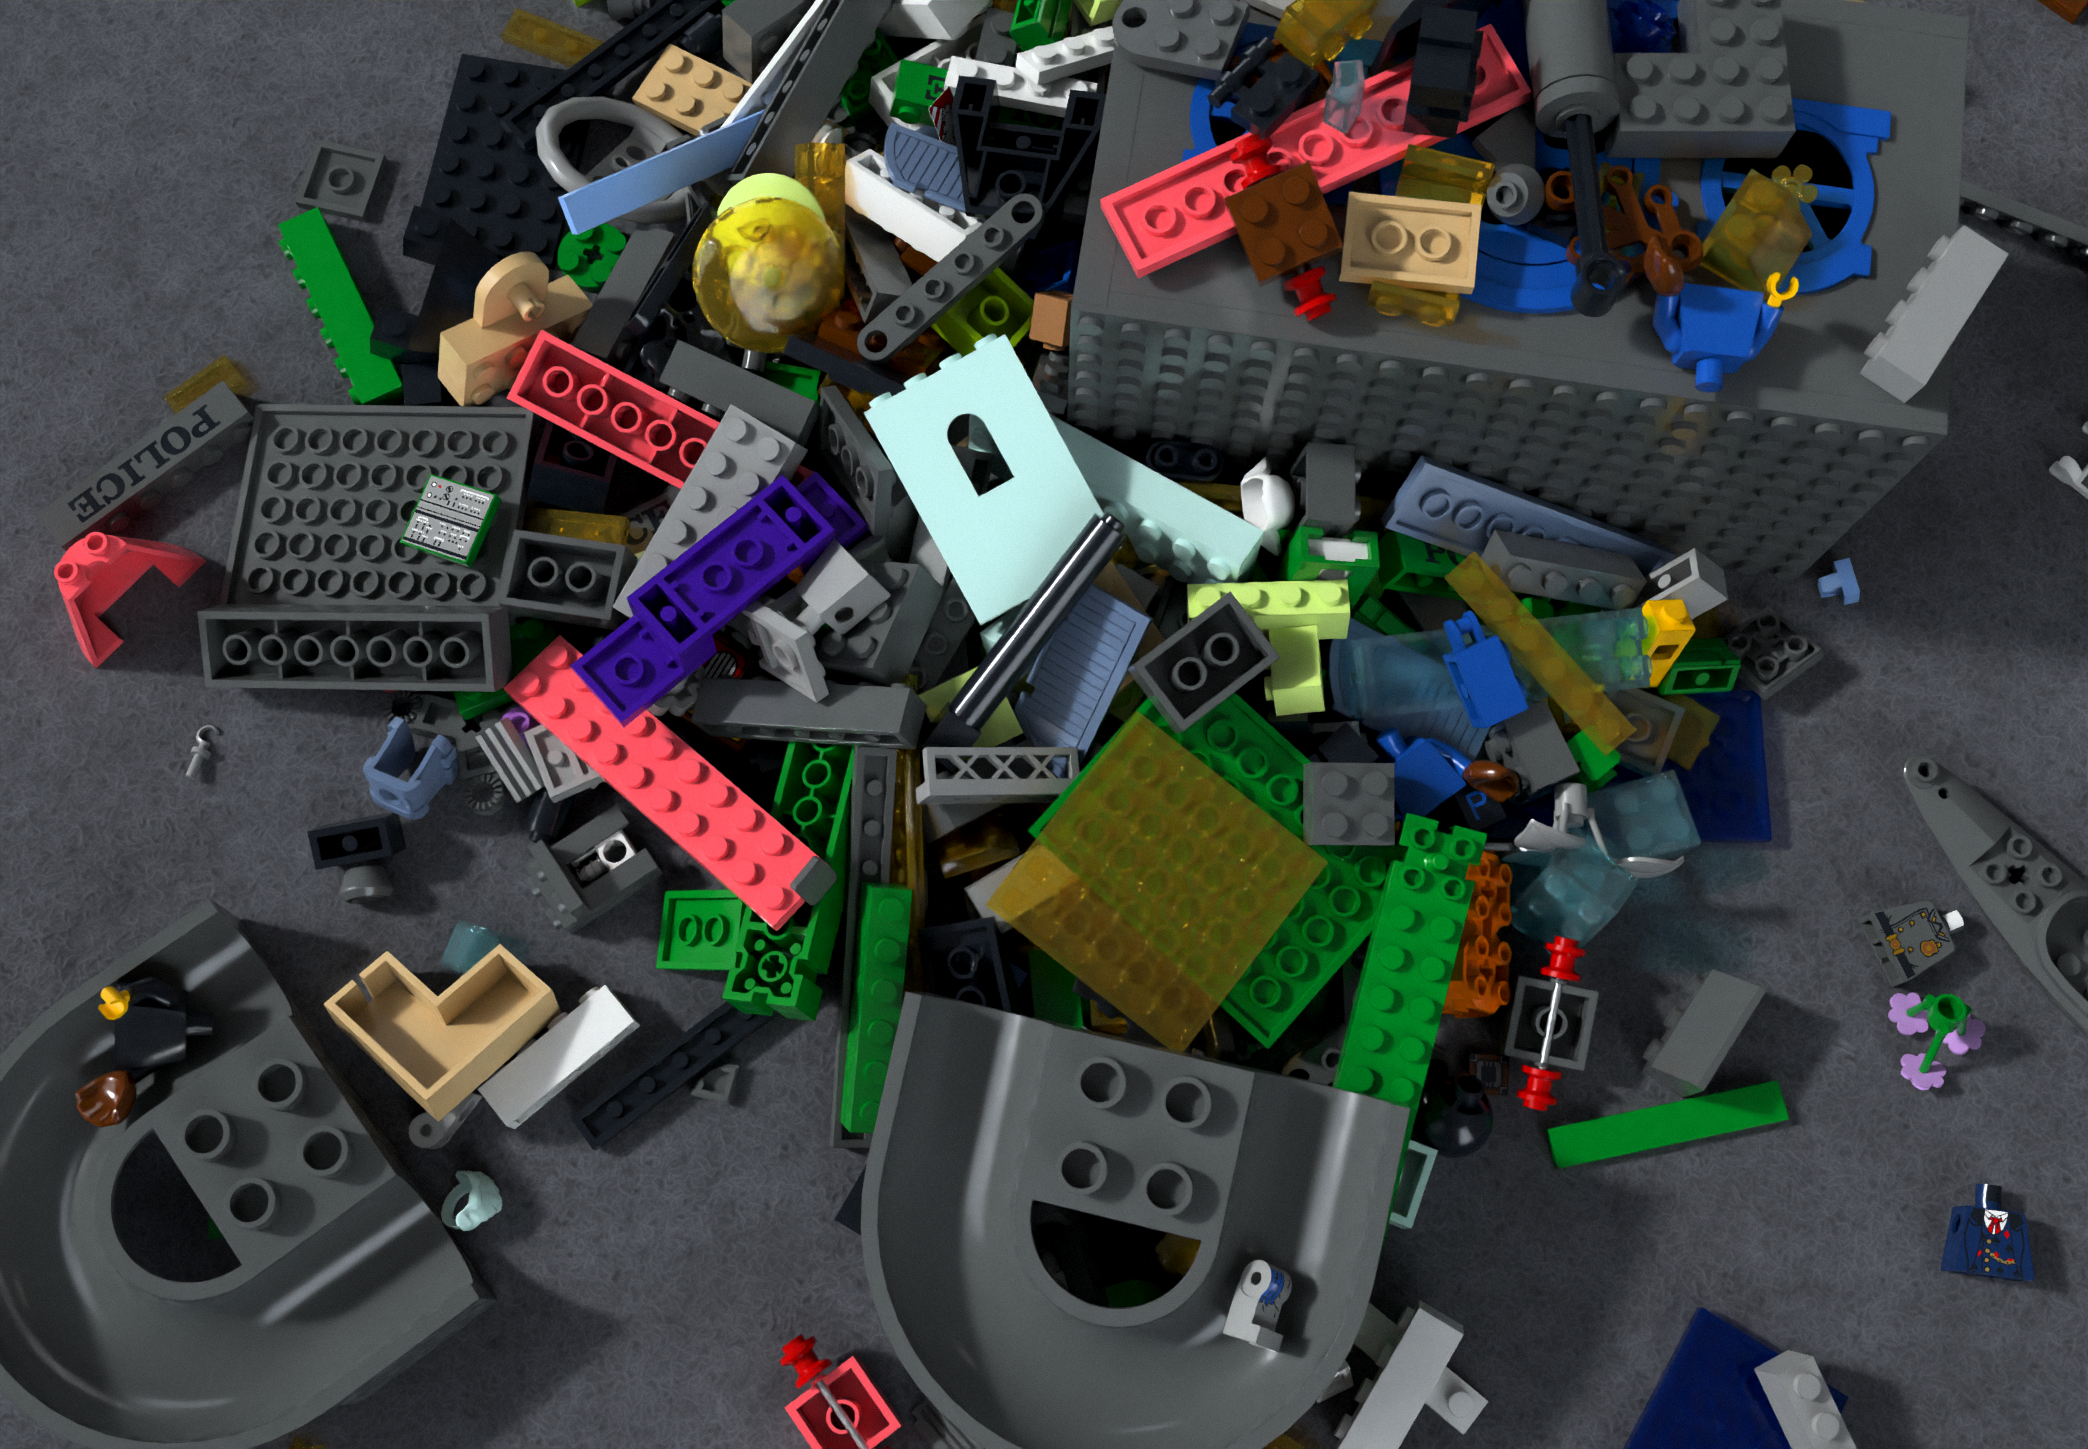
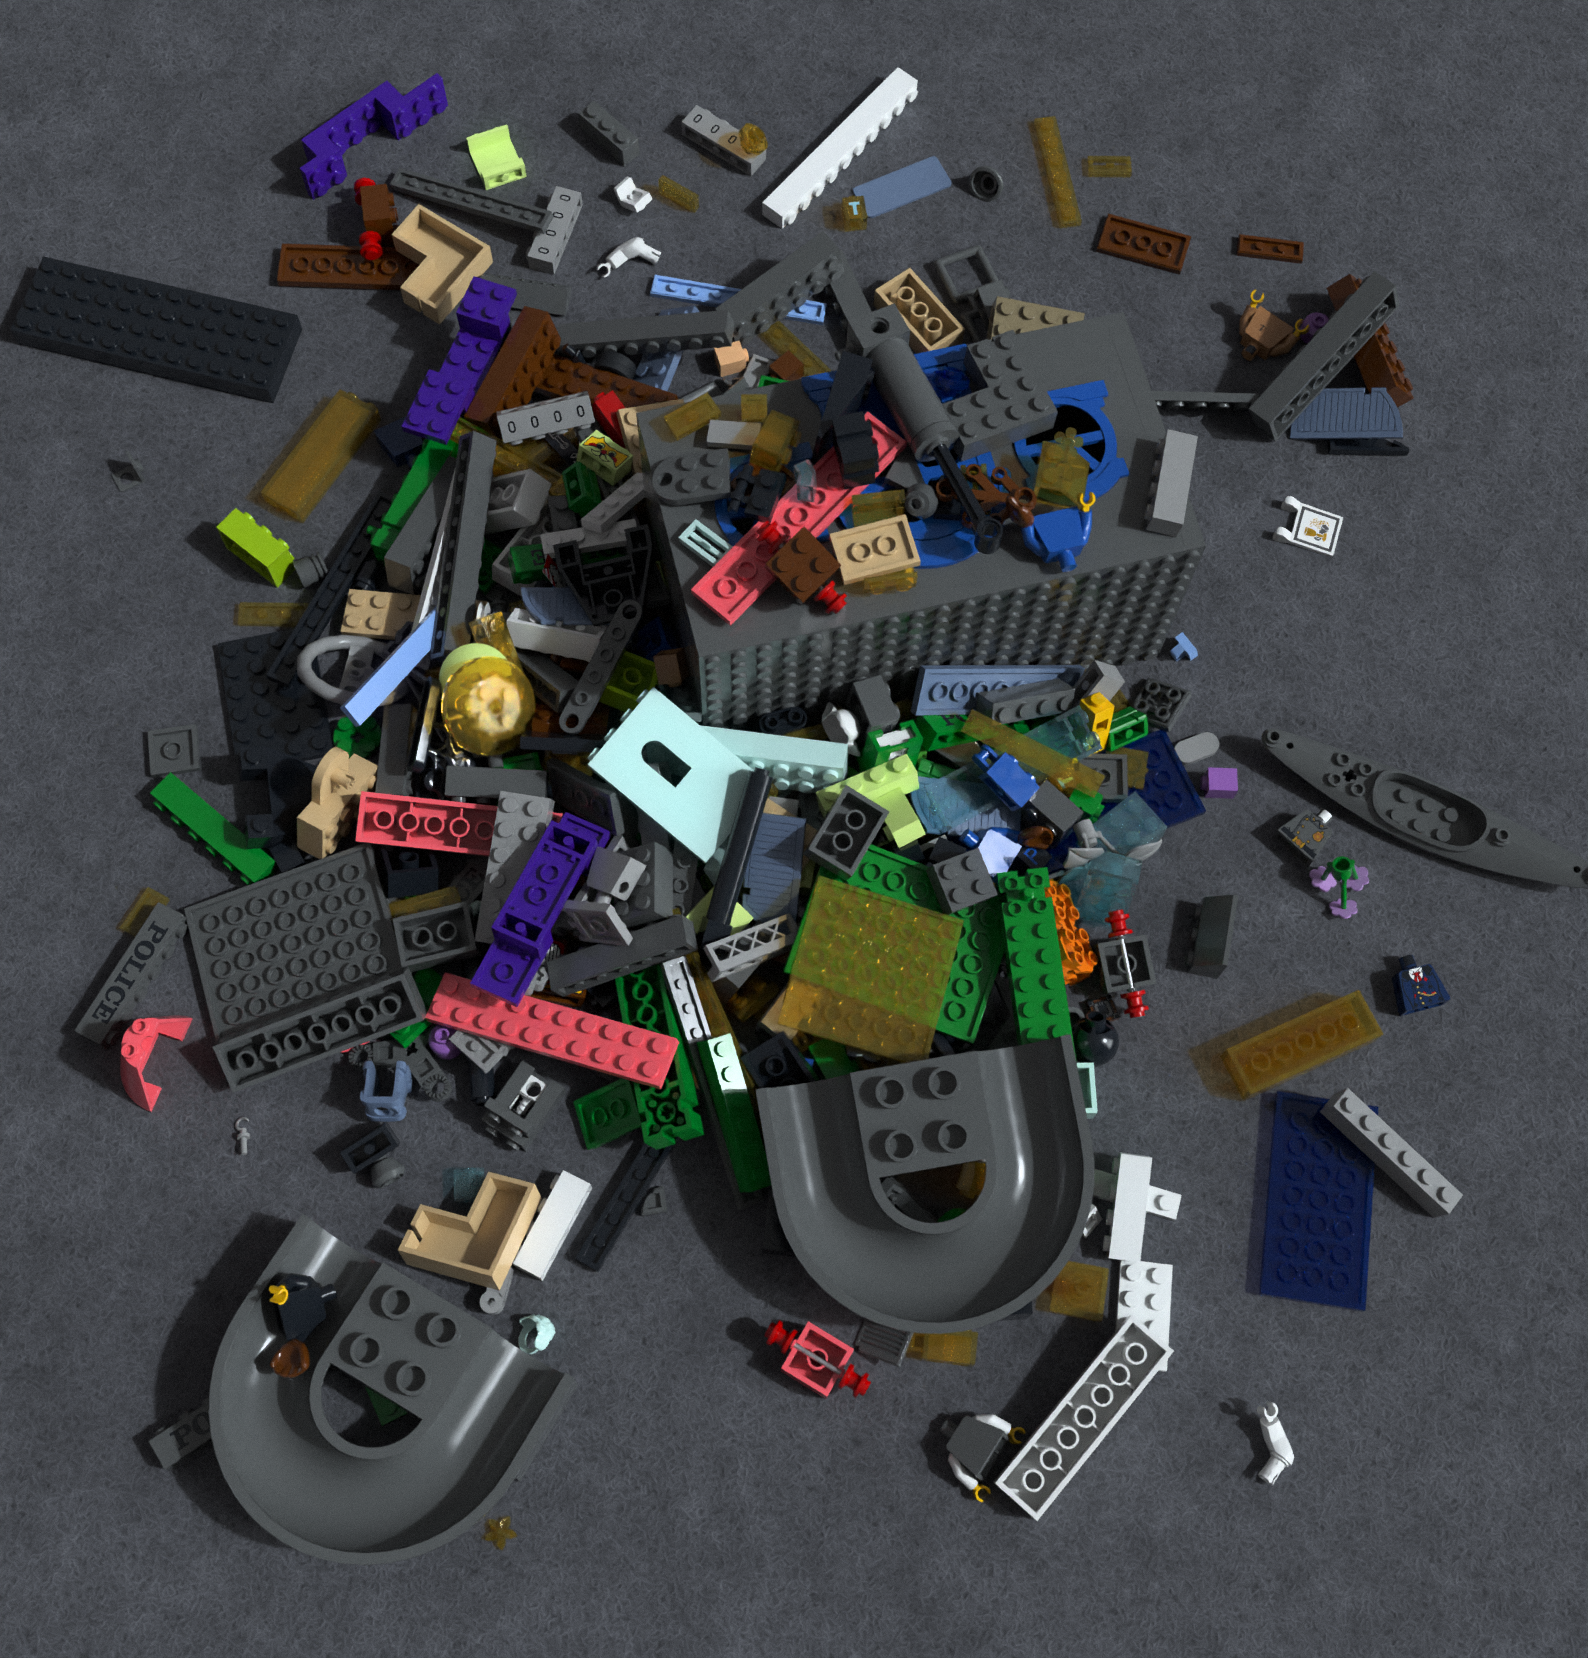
camera: 25 degrees left, 5 degrees down
tile [400,474,502,568] -> none
light grey tile [475,717,545,803] -> none
dark grey piece [790,856,837,906] -> none
light grey leg [1223,1260,1292,1353] -> none
green tile [1545,1080,1789,1169] -> none
none -> light aqua tile [678,519,733,567]
none -> light grey tile [1173,732,1219,765]
none -> medium lavender brick [1200,767,1238,799]
none -> clear yellow brick [1220,990,1383,1101]

